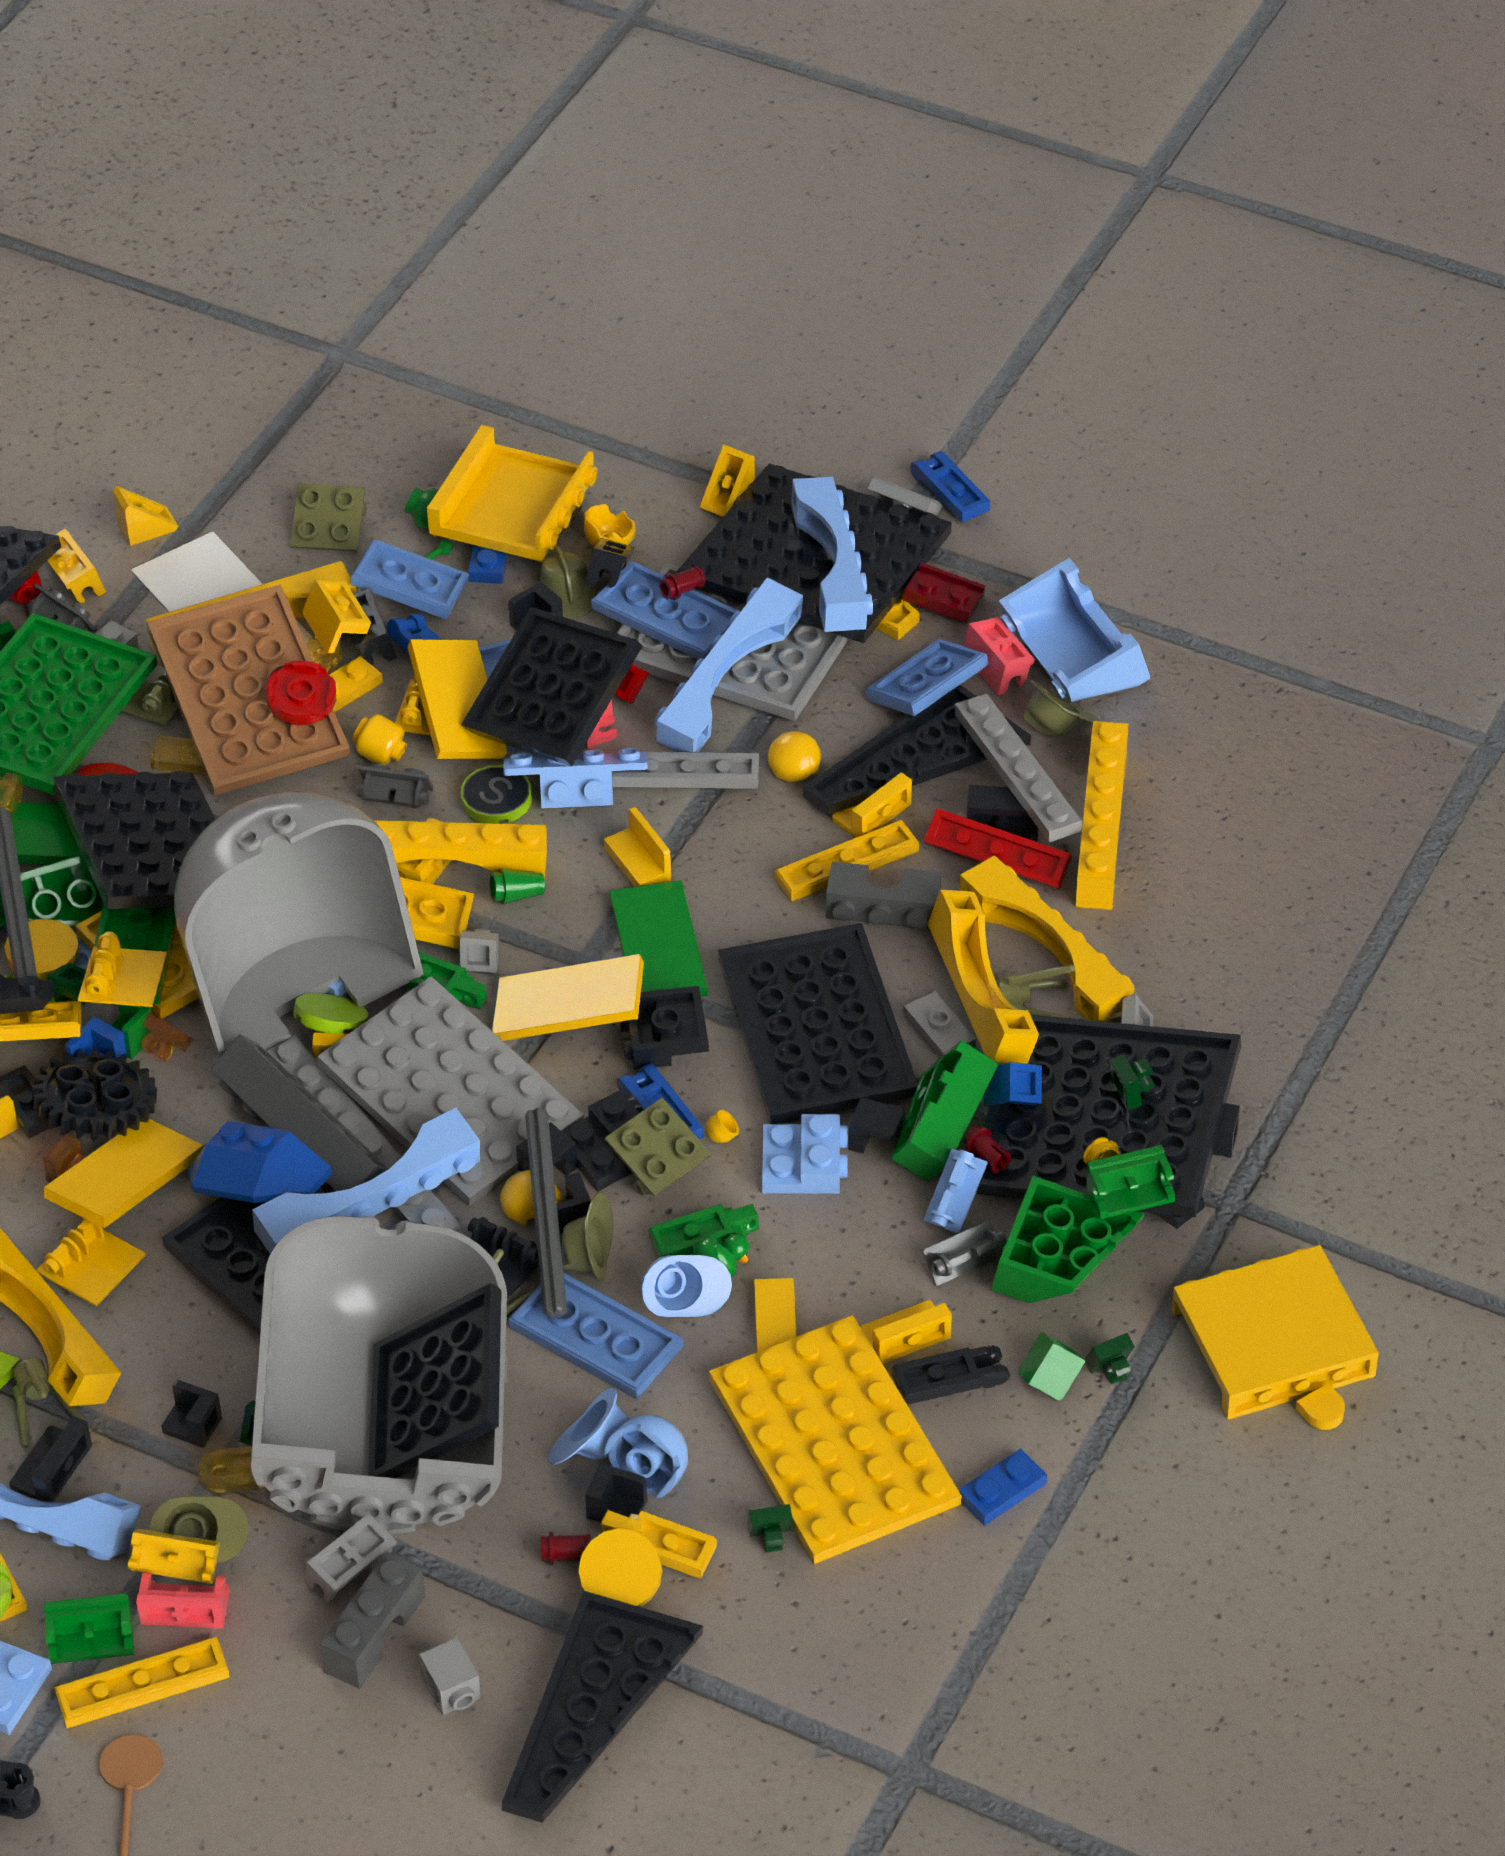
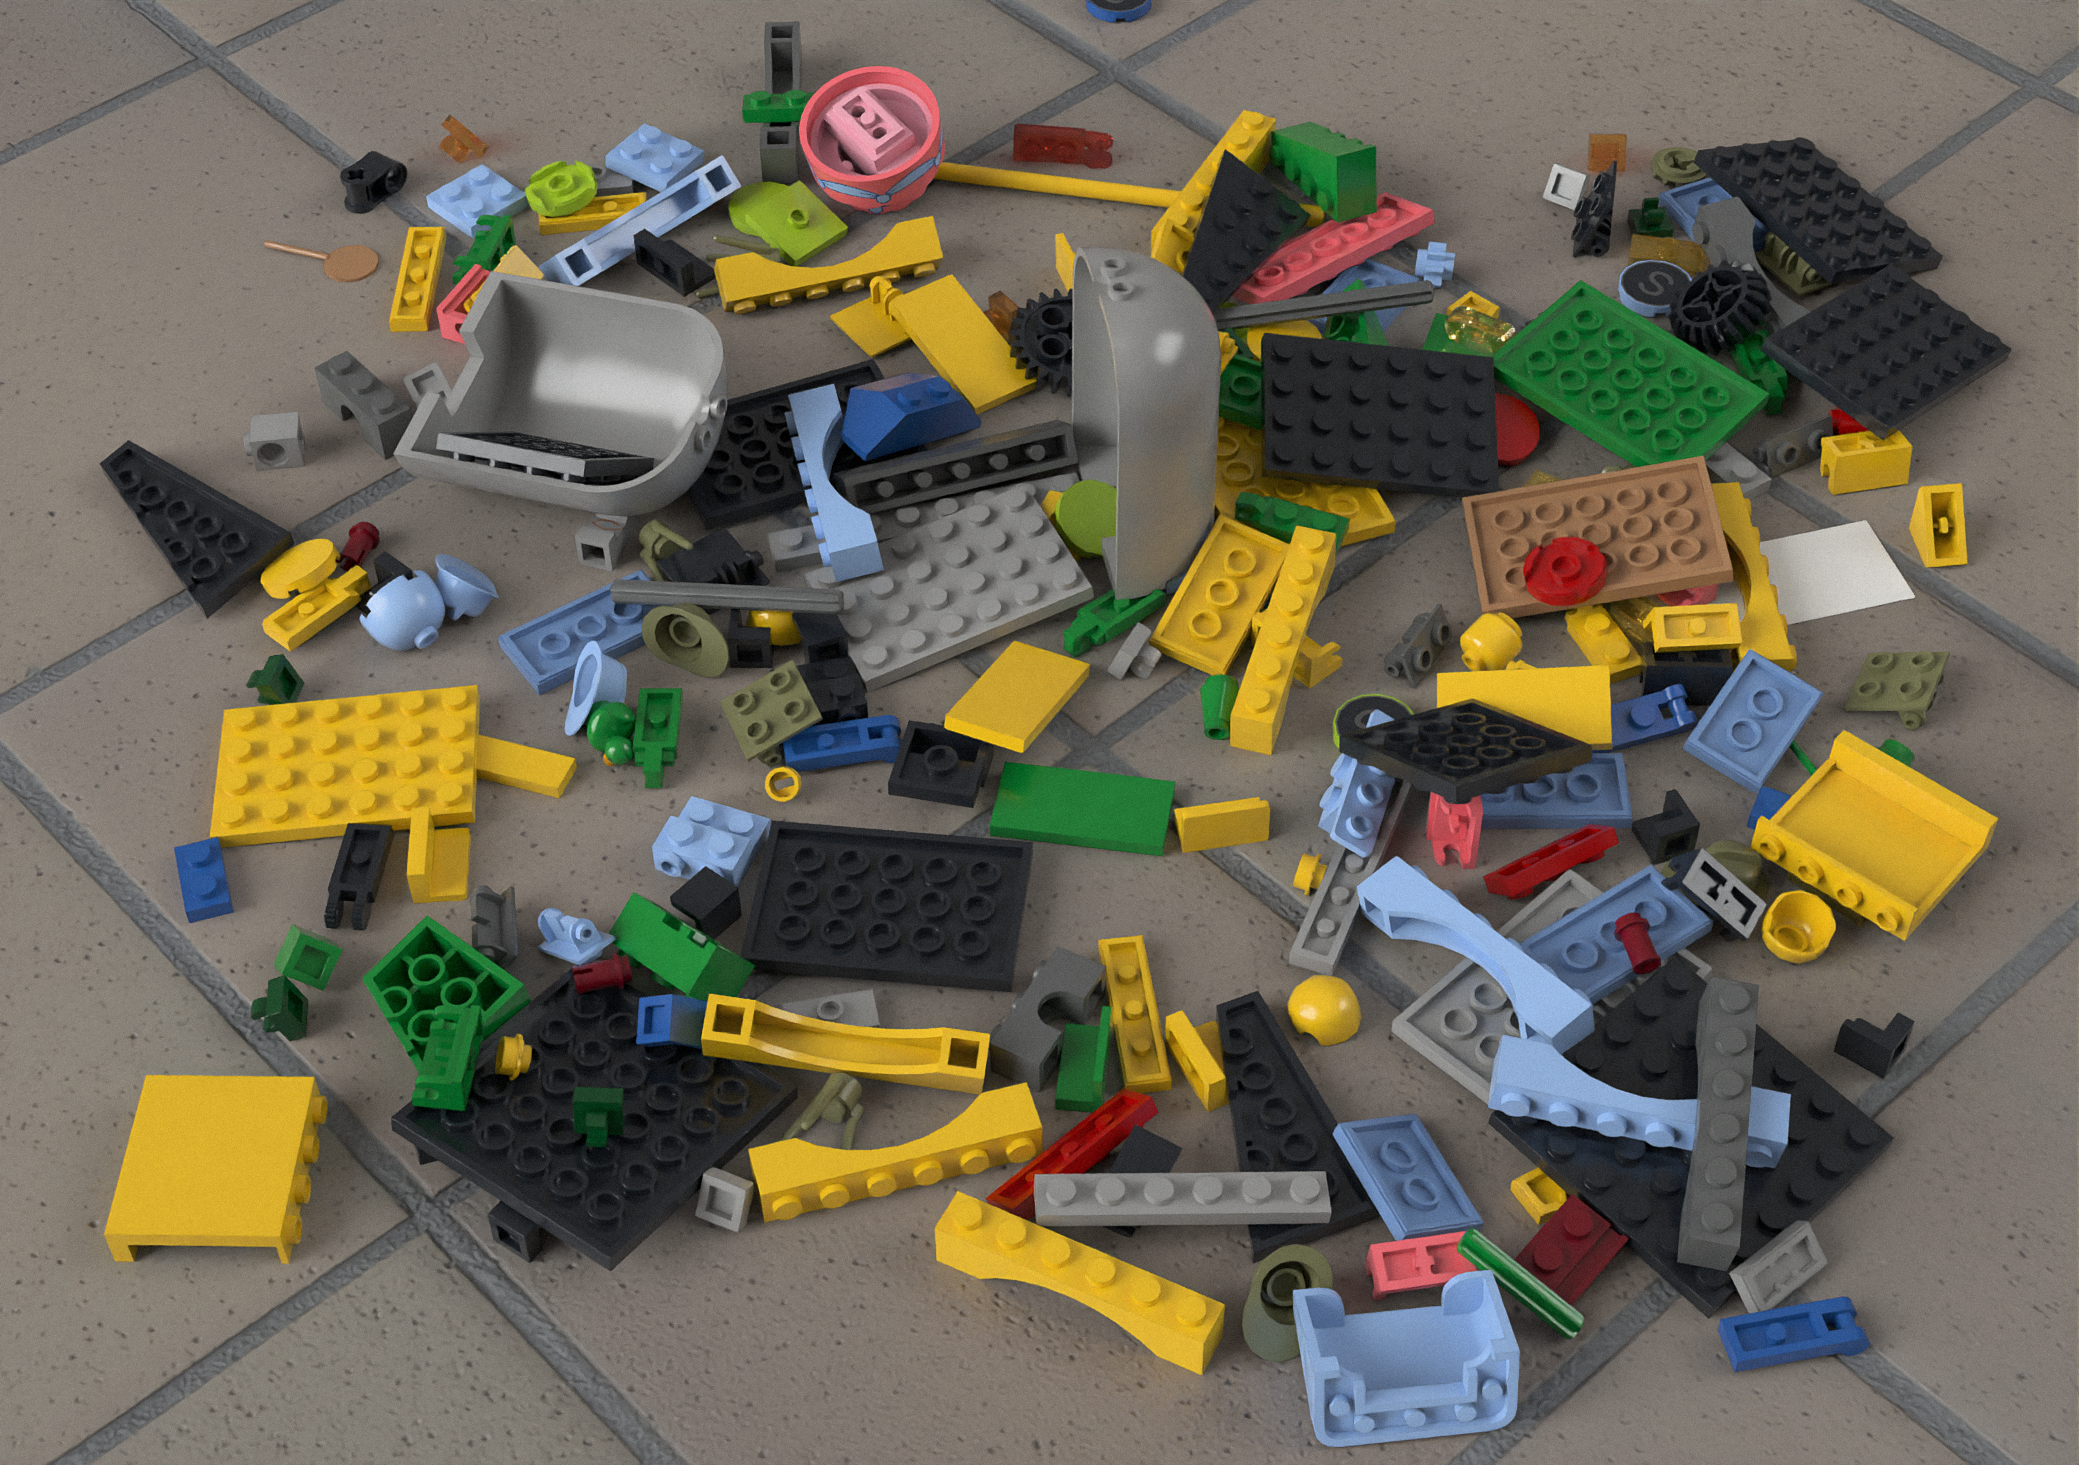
camera: 110 degrees right, 0 degrees up
yellow slope [699,444,755,517] -> none
yellow tile [1295,1383,1345,1430] -> none
none -> green panel [1055,1006,1112,1113]
none -> yellow plate [1293,853,1328,896]
none -> green axle [1457,1228,1584,1340]
none -> dark grey arch [1677,976,1759,1271]
none -> black panel [1834,1012,1915,1079]

